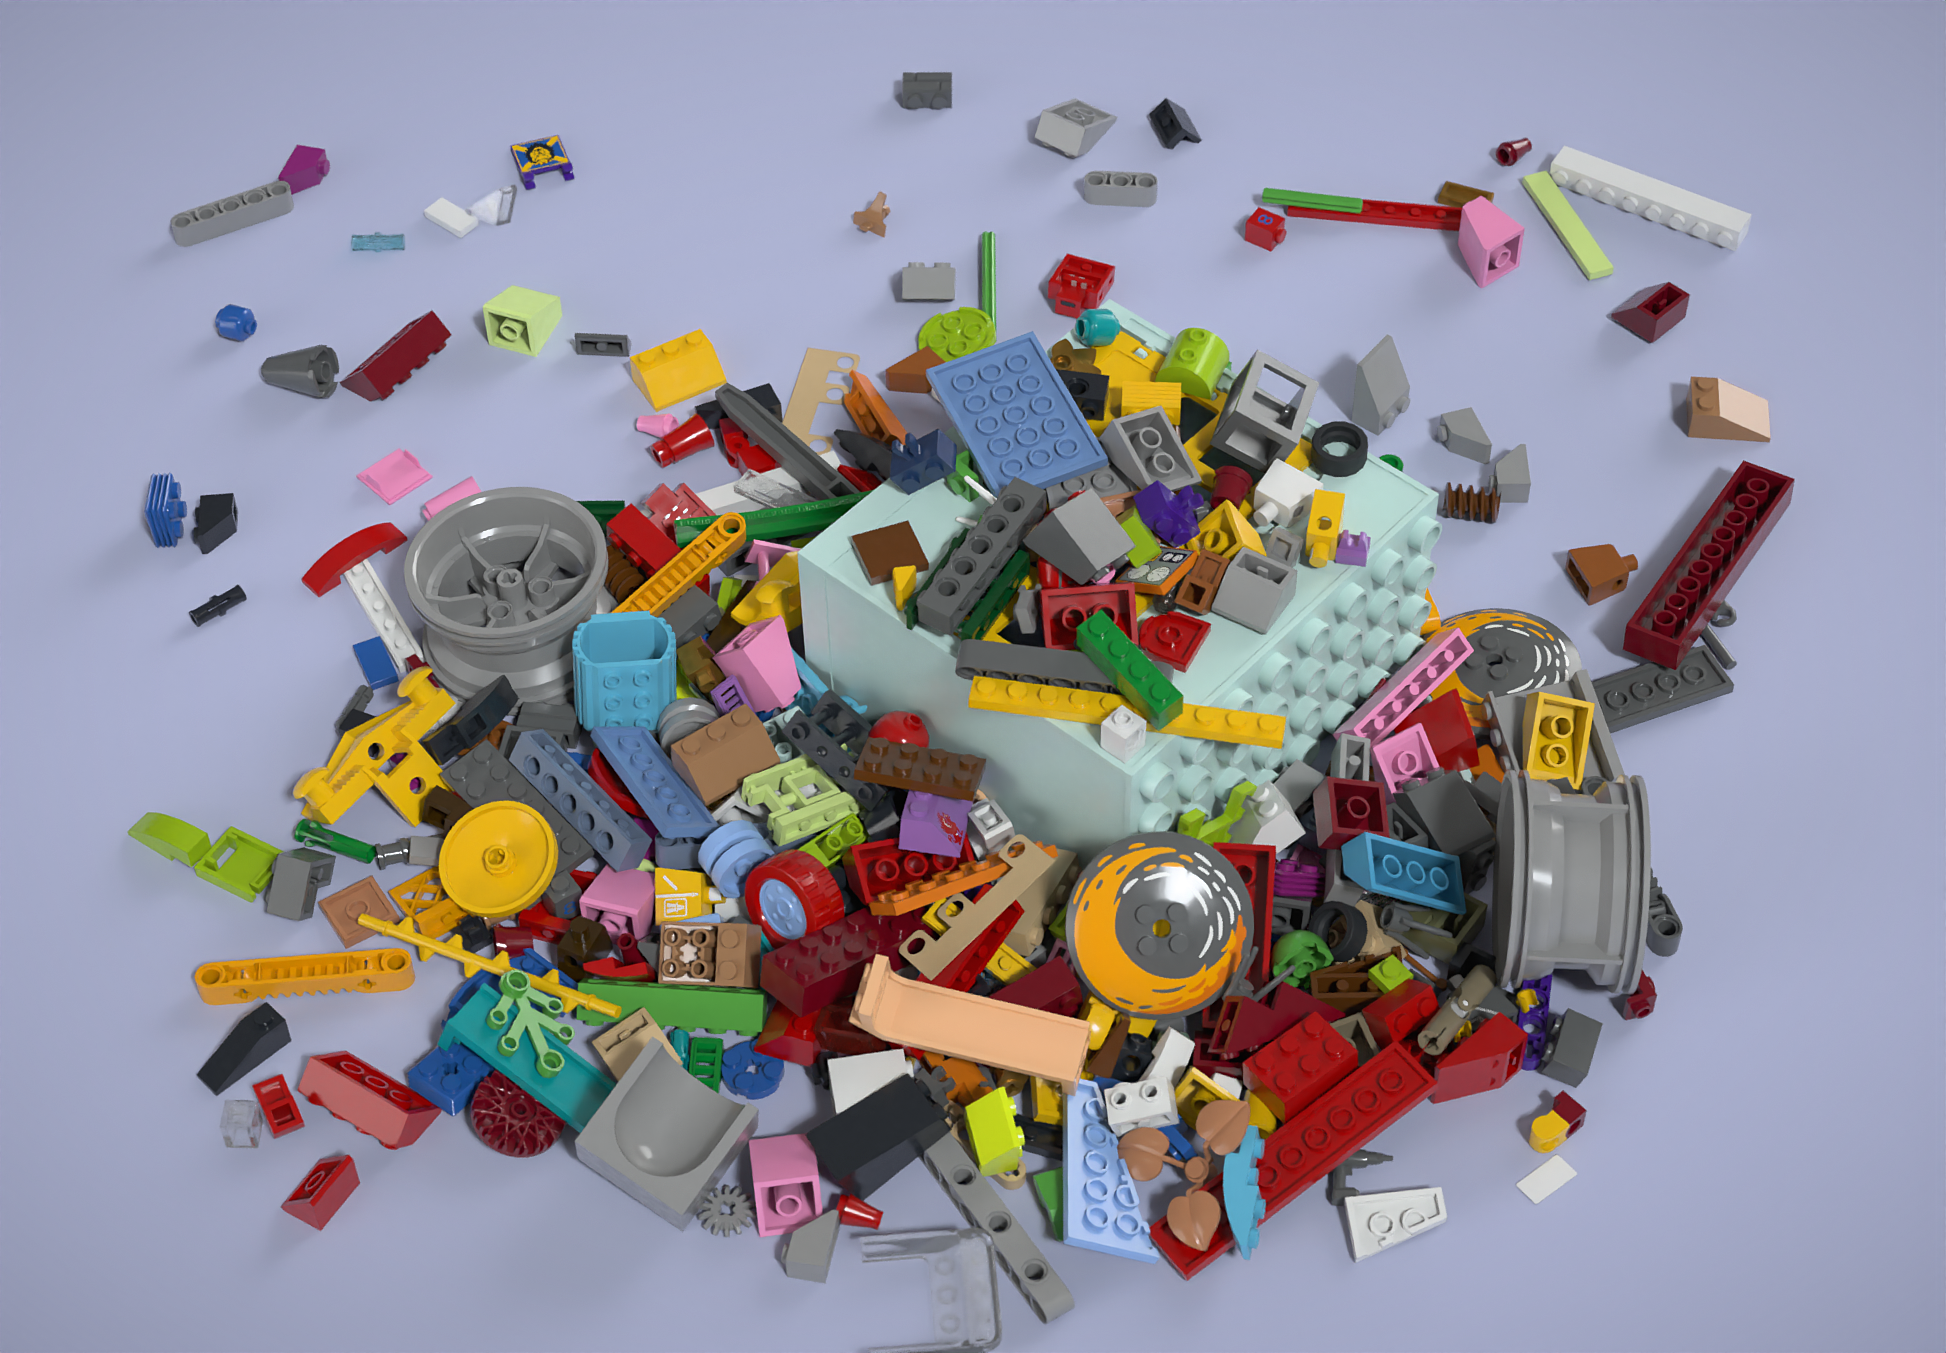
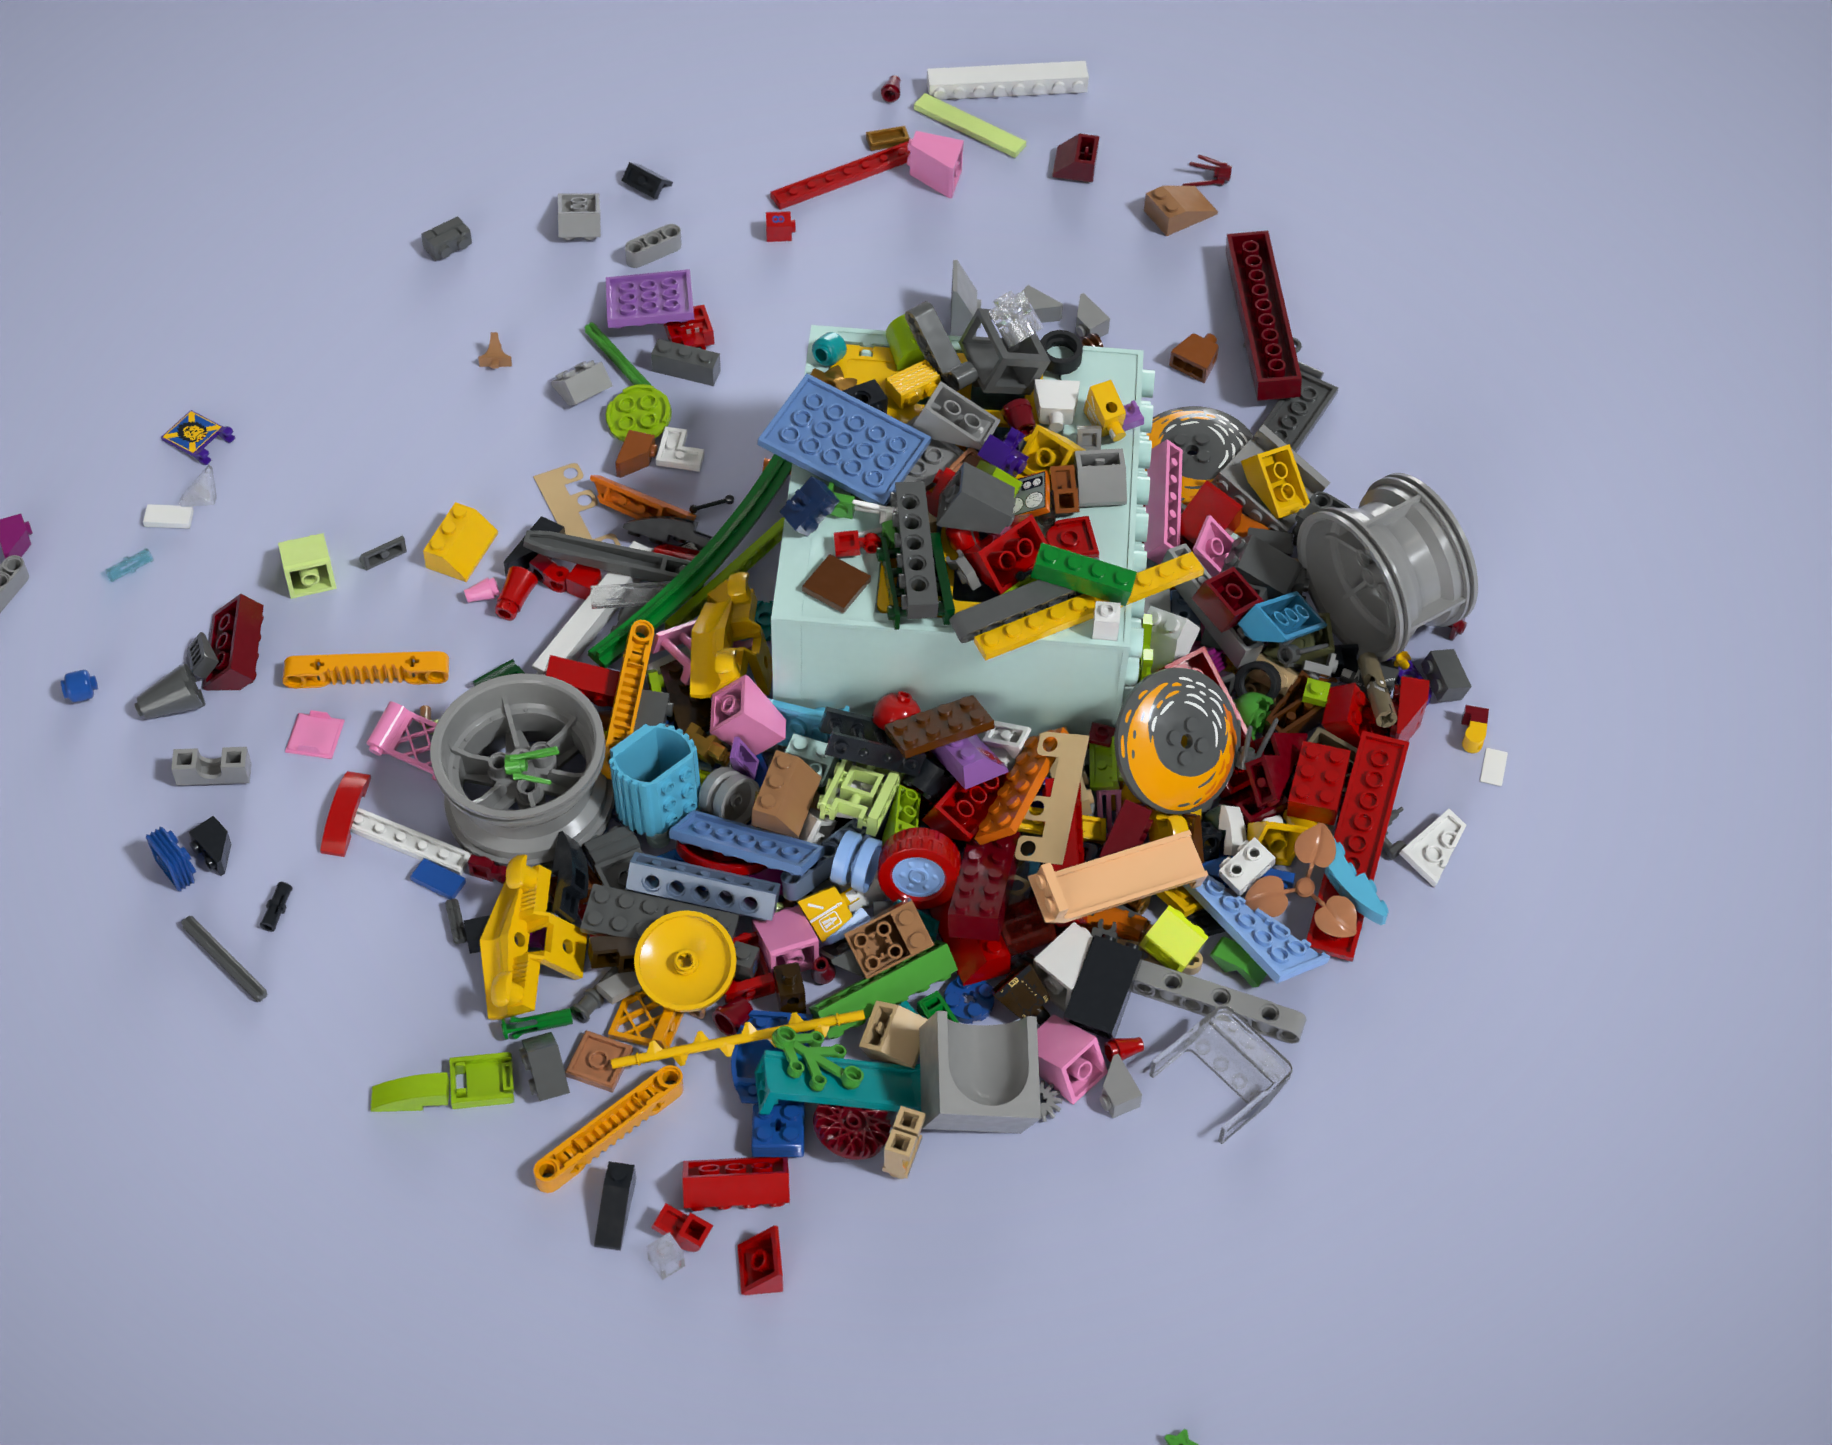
camera: 40 degrees left, 5 degrees up
black tile [451,914,493,953] -> none
red slope [583,957,659,983] -> none
piece [640,483,716,550] -> none
yellow slope [892,566,917,611] -> none
bright green axle [1262,188,1363,214] -> none
none -> light grey arch [171,747,251,785]
none -> dark grey axle [182,916,268,1002]
none -> dark grey slope [187,632,219,679]
none -> light orange gear [283,651,449,689]
none -> bright green plant [505,746,559,785]
none -> medium lavender plate [606,269,694,329]
none -> dark grey brick [651,339,721,386]
none -> red plate [834,530,881,557]
none -> tan hips [882,1106,926,1179]
none -> dark grey beam [905,301,978,391]
none -> clear gear [988,290,1044,348]
none -> dark brown torso [989,961,1050,1024]
none -> dark red plant [1182,155,1232,187]
none -> light grey bracket [1300,653,1338,679]

